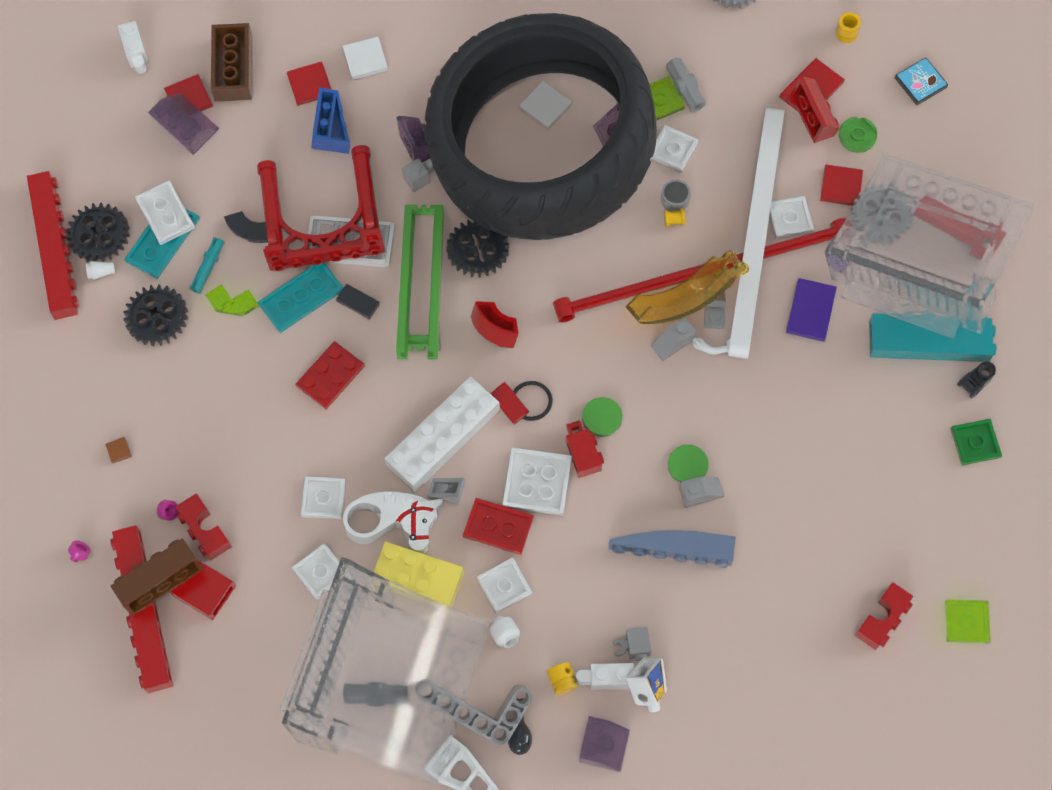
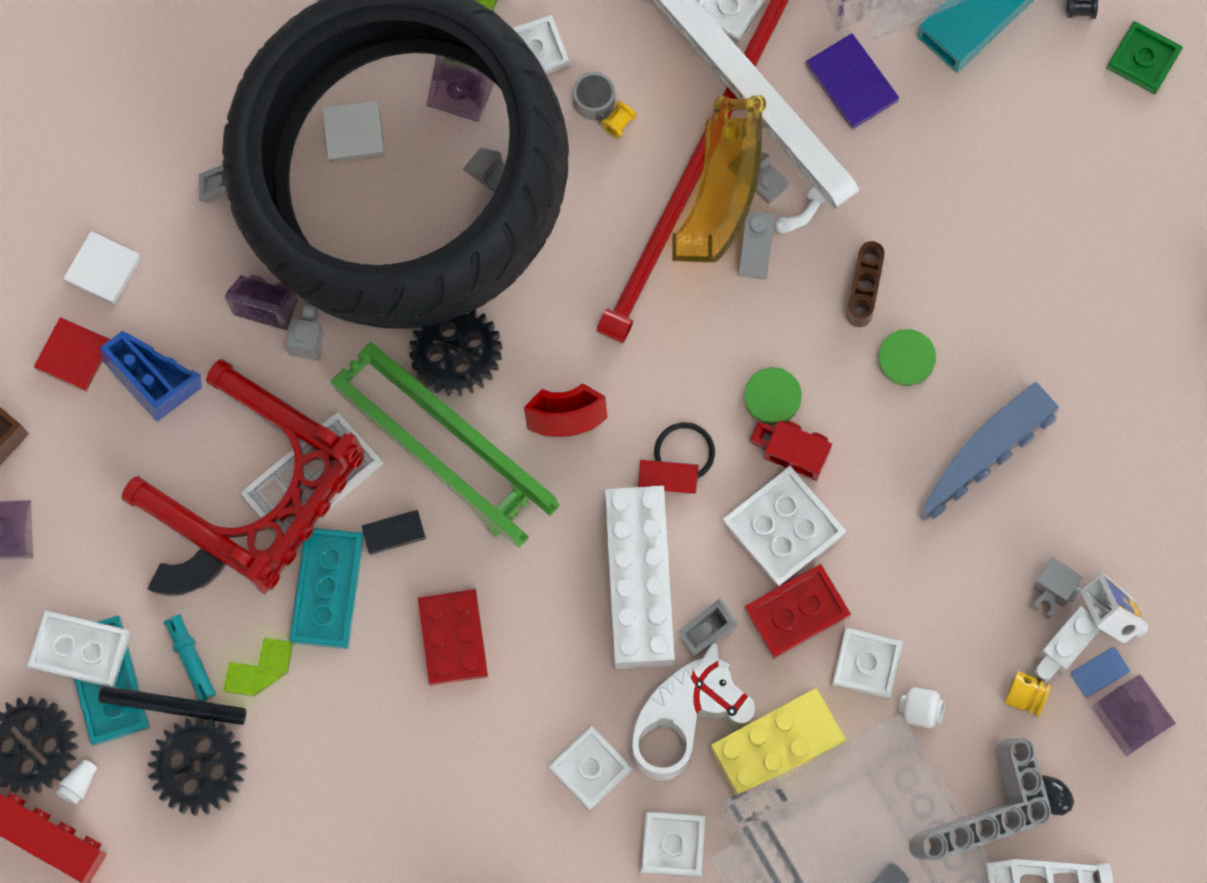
camera: 45 degrees left, 5 degrees up
light grey slope [679,476,724,508] -> none
none -> black axle [98,686,247,725]
none -> reddish brown beam [847,241,885,327]
none -> medium blue sticker [1071,647,1130,697]

